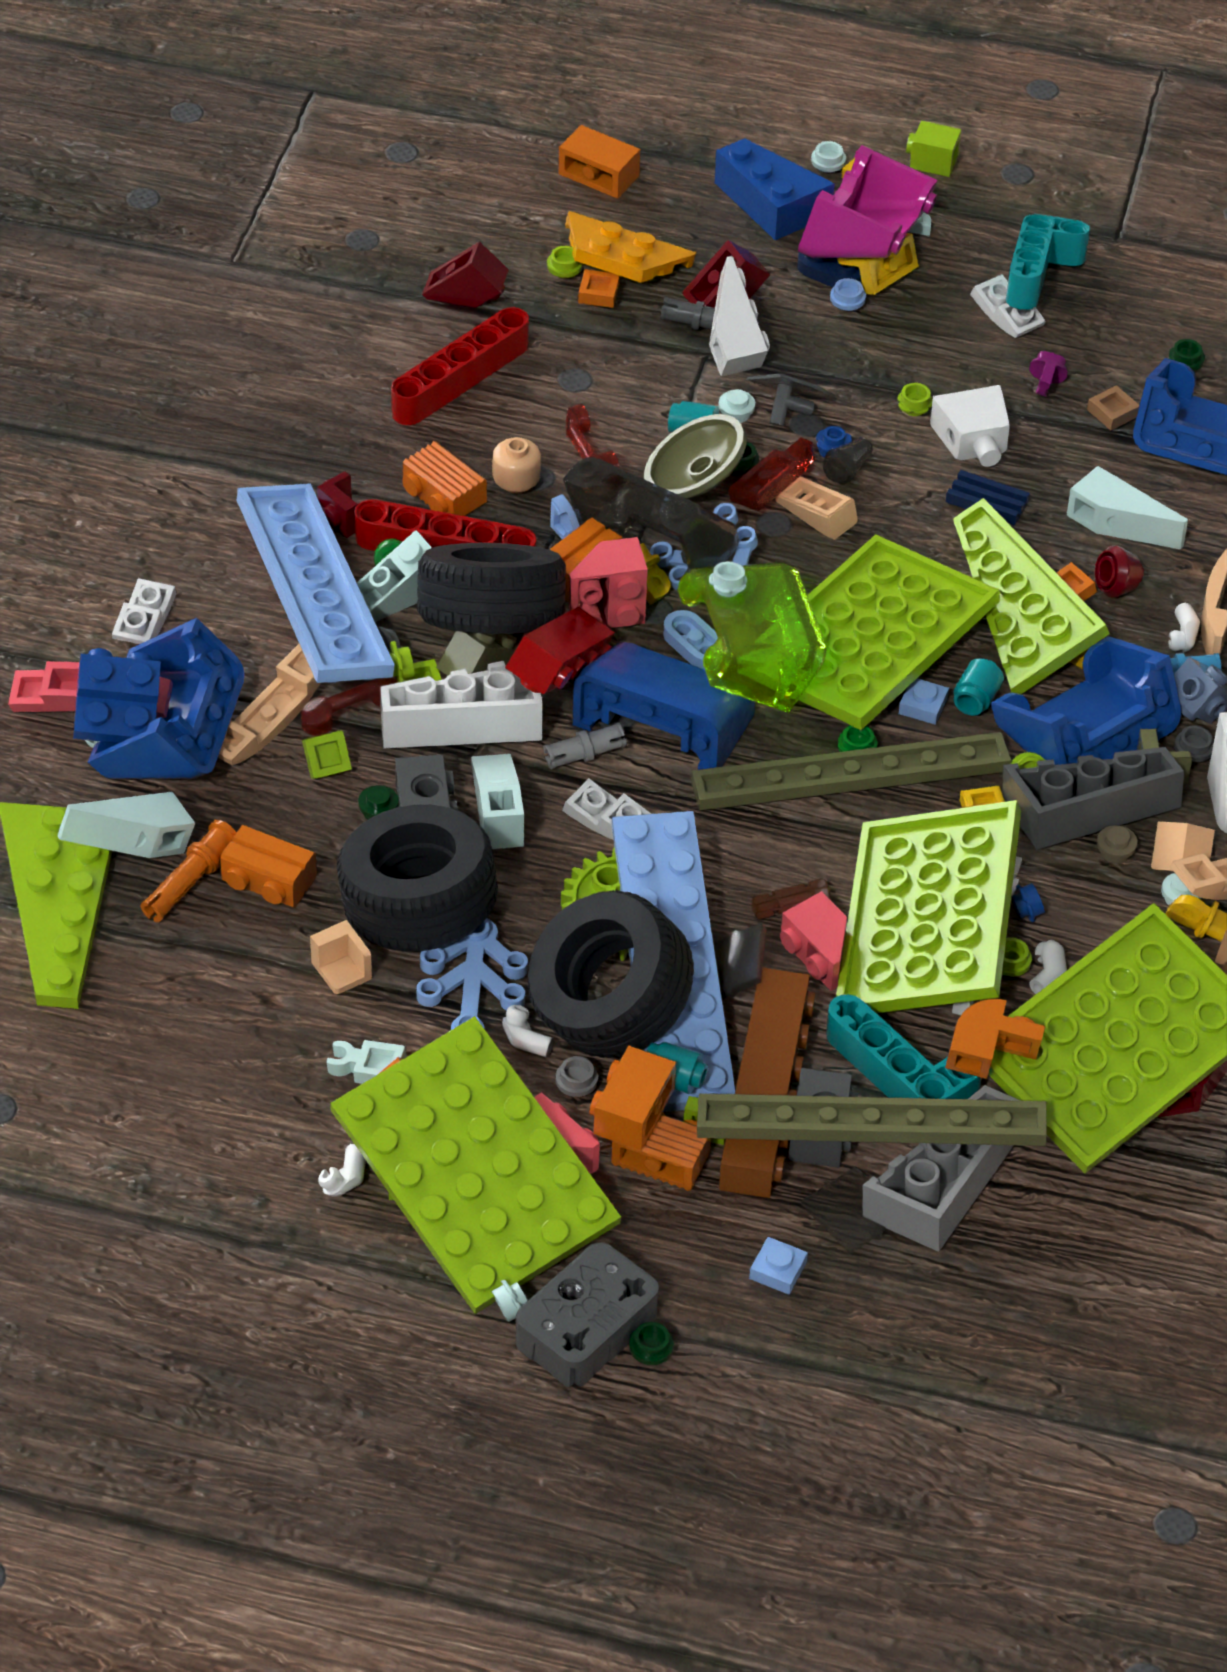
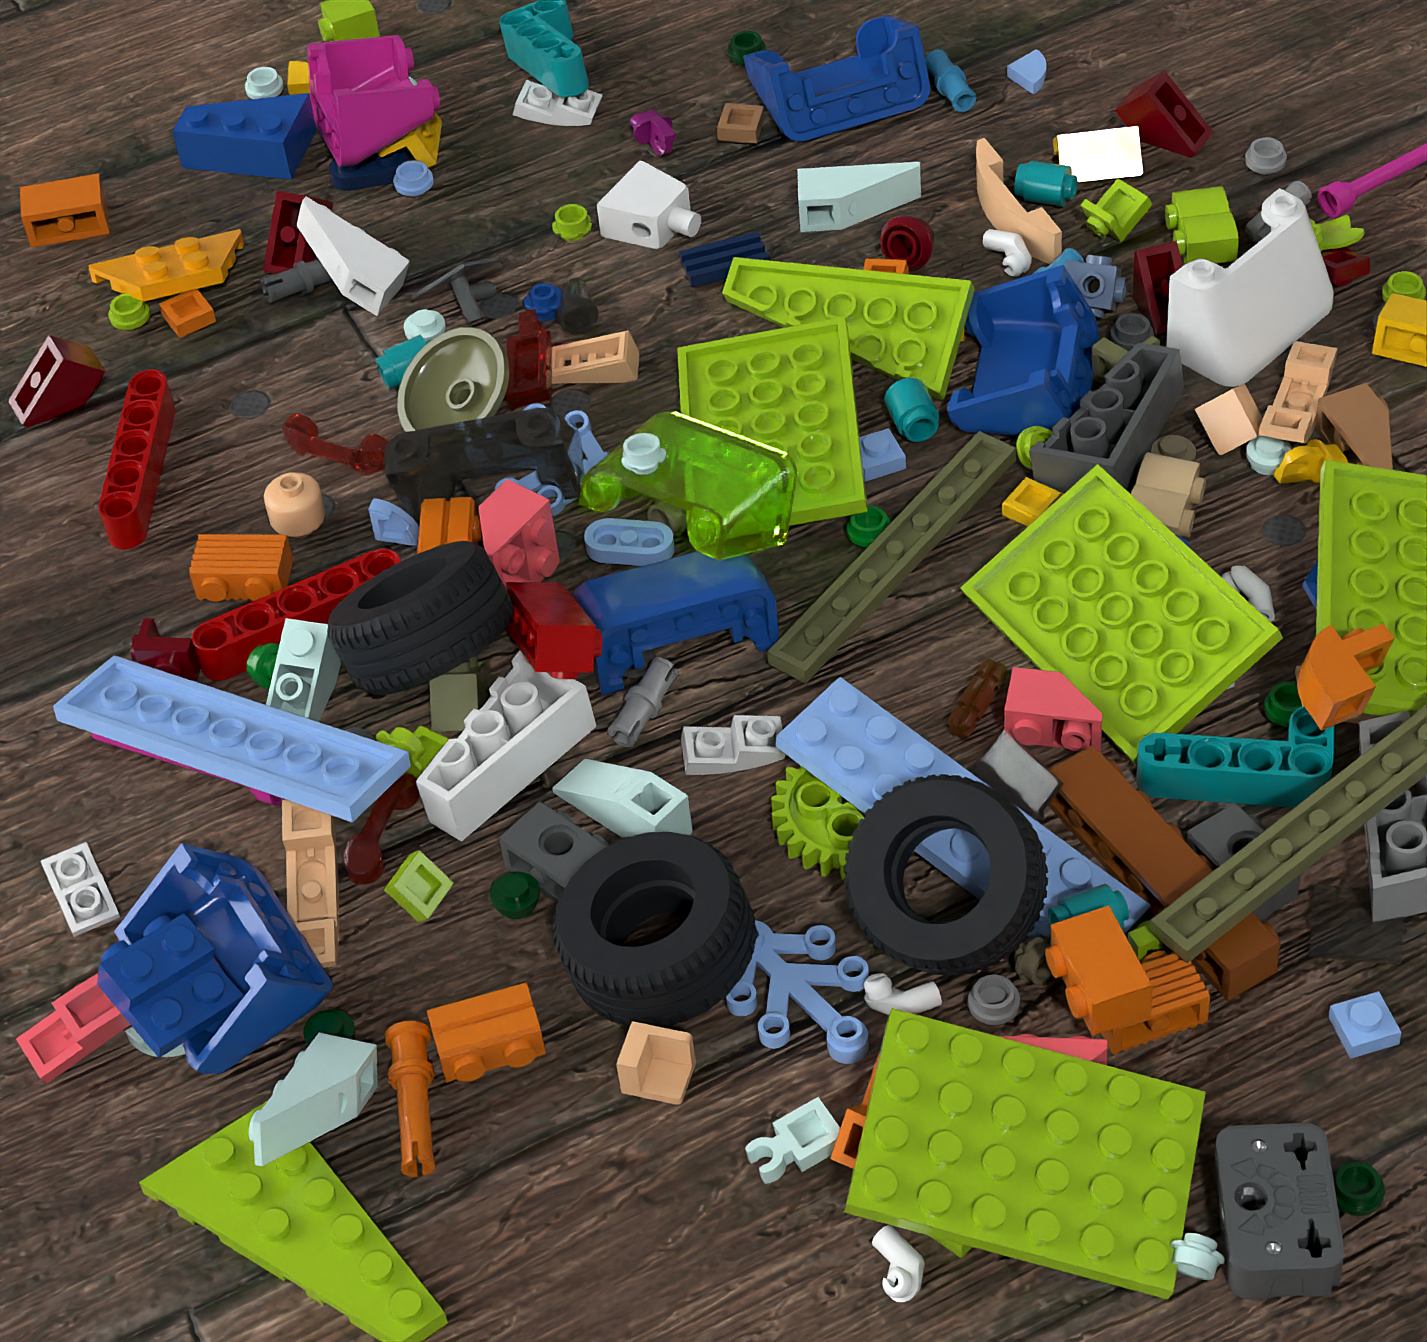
camera: 35 degrees left, 0 degrees up
none -> dark green plate [303,1009,356,1047]
none -> tan brick [1131,452,1206,538]

